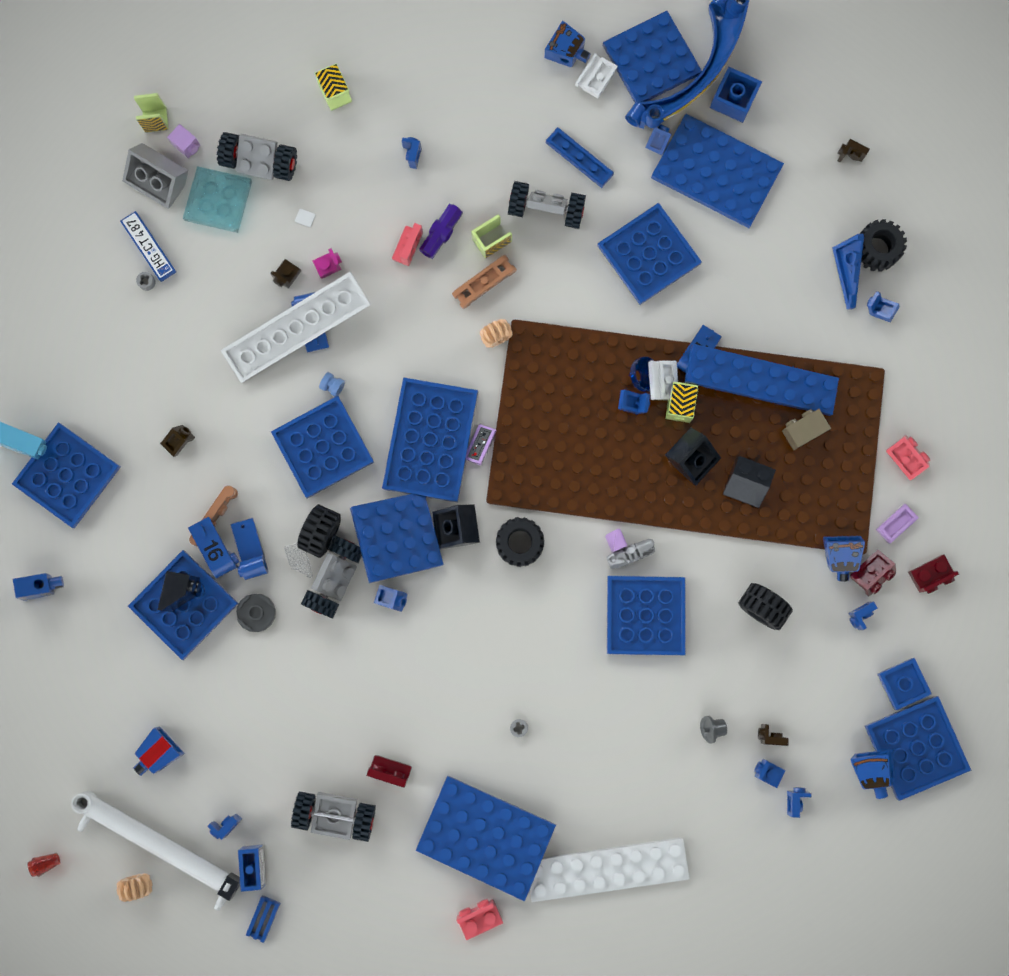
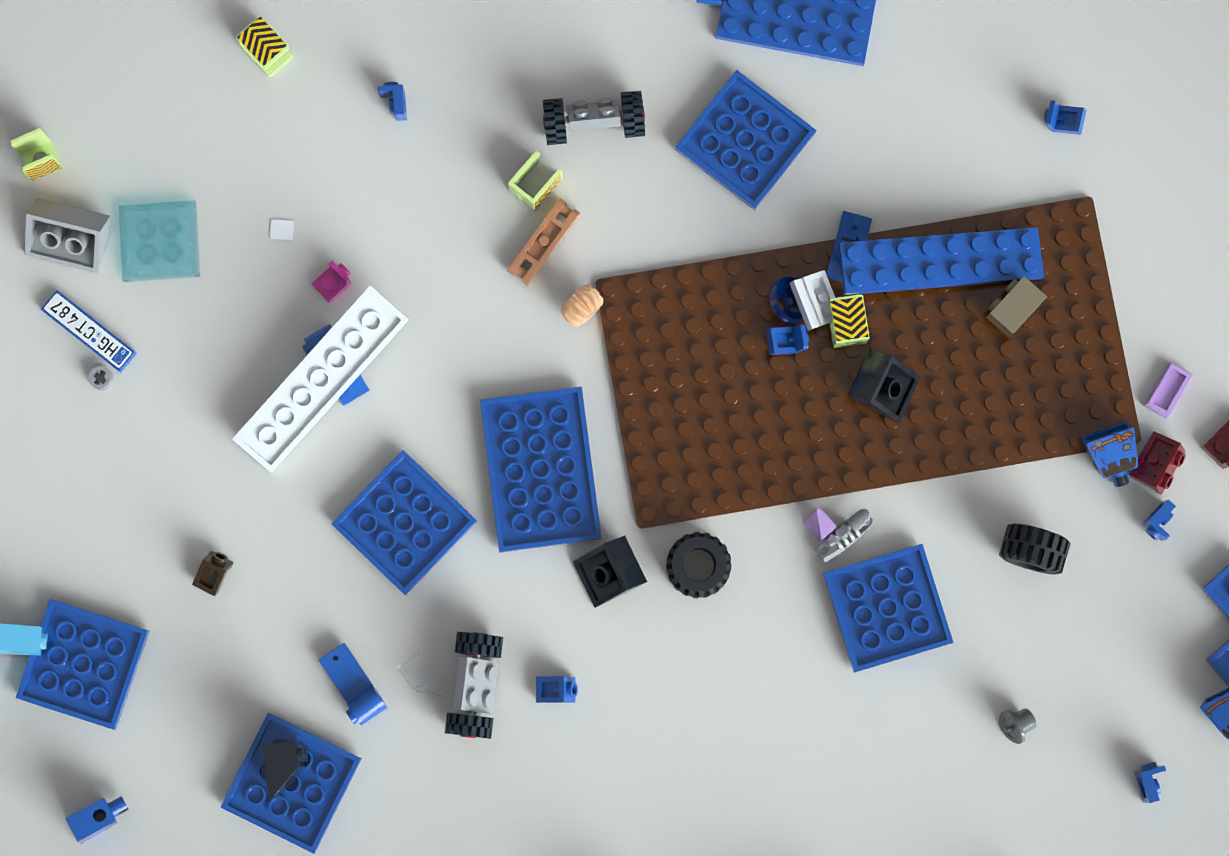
camera: 20 degrees left, 0 degrees up
lavender brick [167,124,200,158] -> none
blue door [188,517,239,578] -> none
nougat plate [189,486,238,546] -> none
plate [216,132,297,181] -> none
dark grey tile [236,594,276,632] -> none
dark brown bracket [270,259,301,289] -> none
black tyre [297,504,341,558] -> none
medium blue wheel [319,372,345,397] -> none
blue plate [350,491,444,583] -> none
coral bracket [392,223,423,266] -> none
dark purple piece [419,203,463,259] -> none
slope [466,424,496,466] -> none
light grey bush [510,719,528,737] -> none
blue tile [546,127,614,188] -> none
black slope [722,456,776,508] -> none
blue bracket [754,759,786,788] -> none
dark brown bracket [758,724,789,746] -> none
blue wing [832,234,864,310] -> none
black tyre [860,219,907,272] -> none
coral bracket [886,435,930,481] -> none

